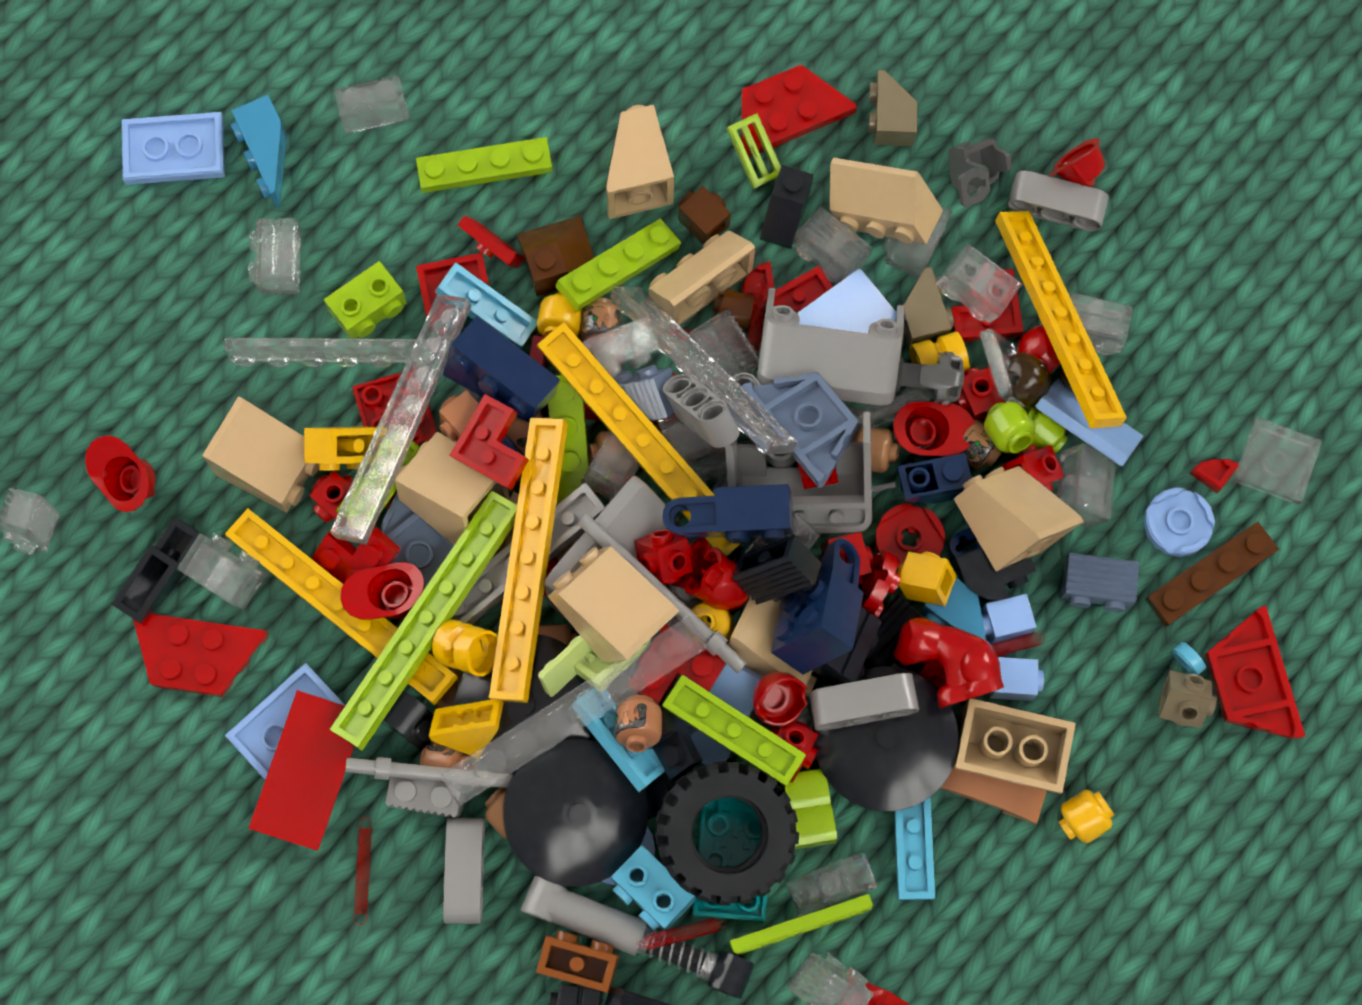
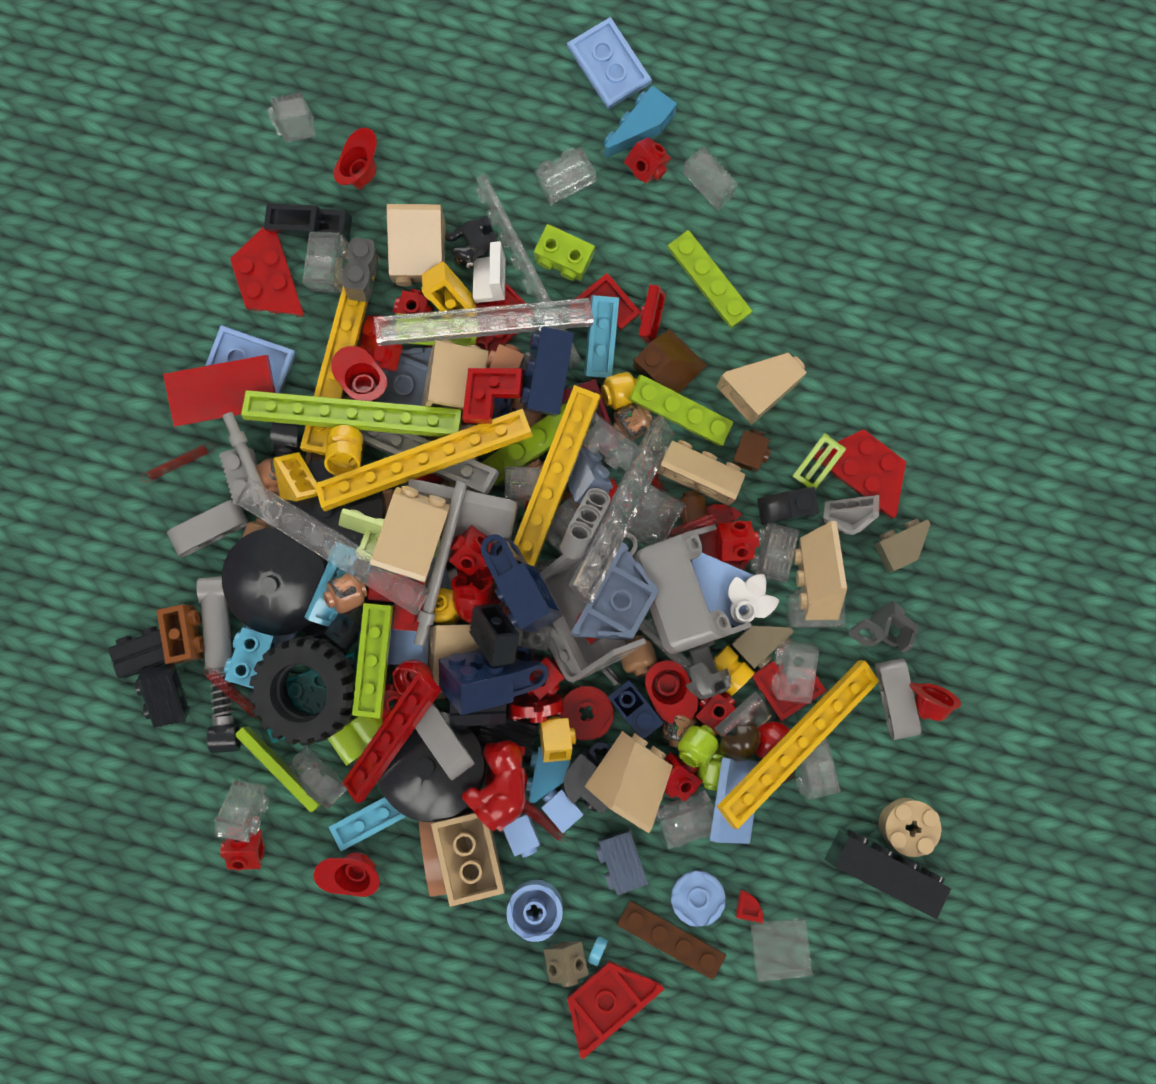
camera: 65 degrees right, 10 degrees up
yellow head [1059,789,1115,844] -> none
none -> red piece [313,852,380,897]
none -> dark grey brick [342,237,378,302]
none -> red tile [342,670,442,803]
none -> black animal [445,215,498,268]
none -> white panel [473,241,506,303]
none -> light blue brick [507,880,563,942]
none -> red brick [624,137,671,184]
none -> red brick [717,521,759,561]
none -> white plate [728,574,779,624]
none -> light grey slope [823,495,880,535]
none -> black brick [825,829,951,919]
none -> tan brick [879,798,941,857]

